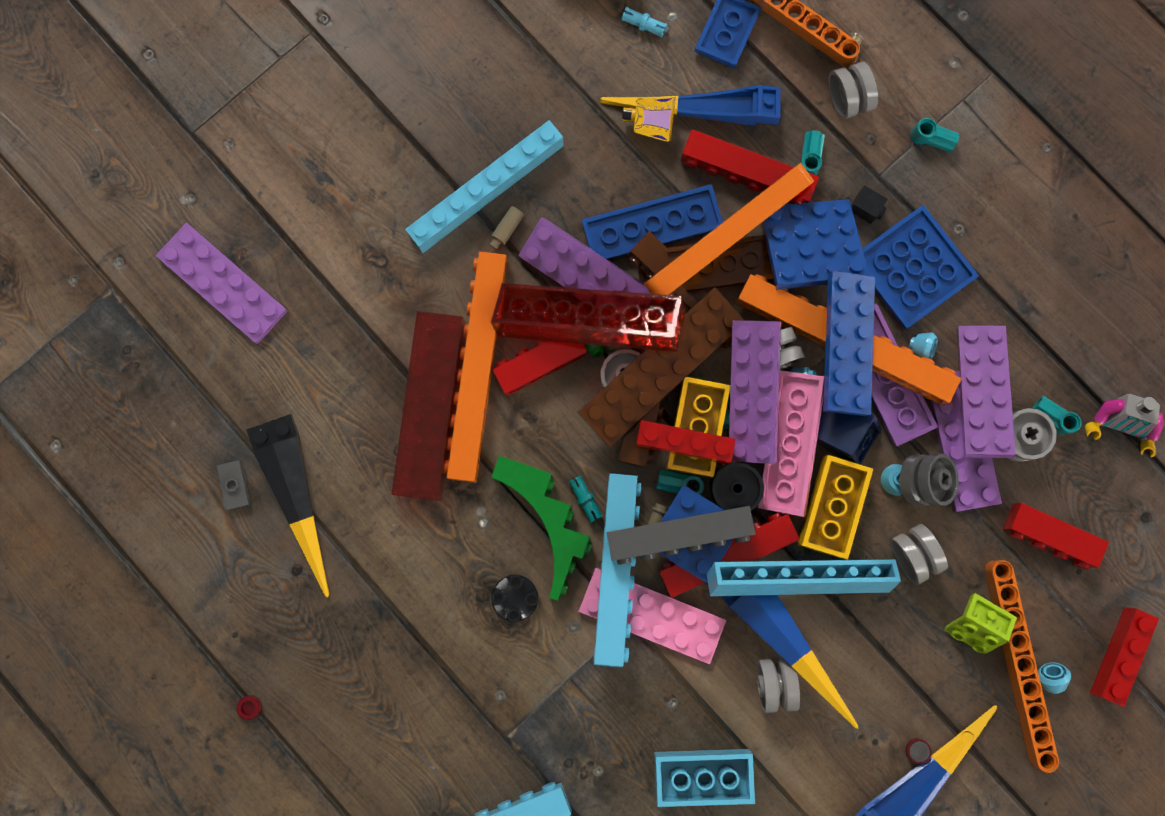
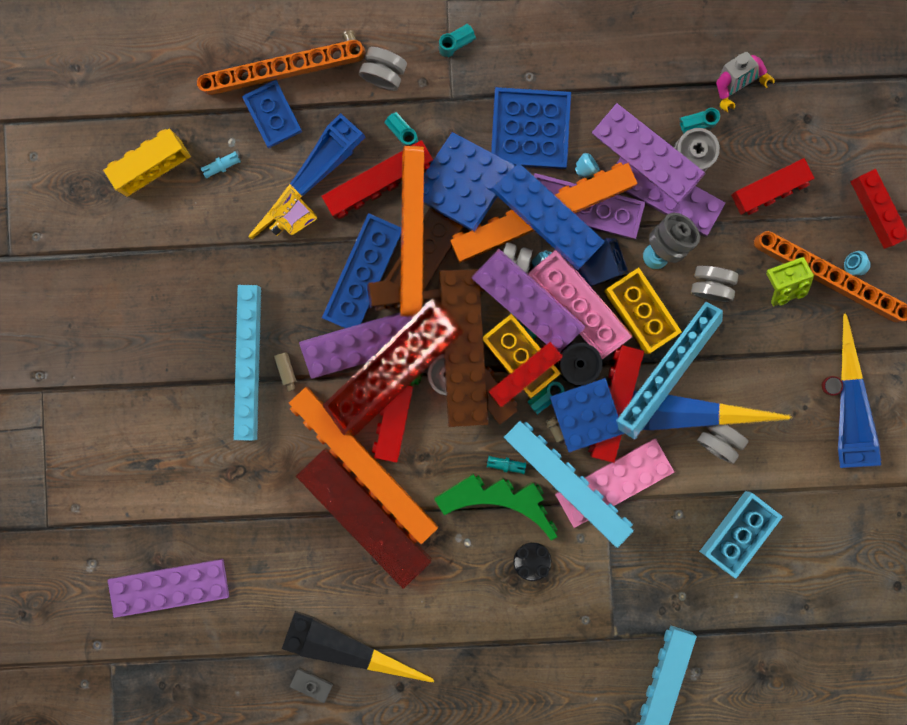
camera: 55 degrees left, 5 degrees up
dark grey brick [606,506,756,565] -> none
black brick [851,185,888,224] -> none

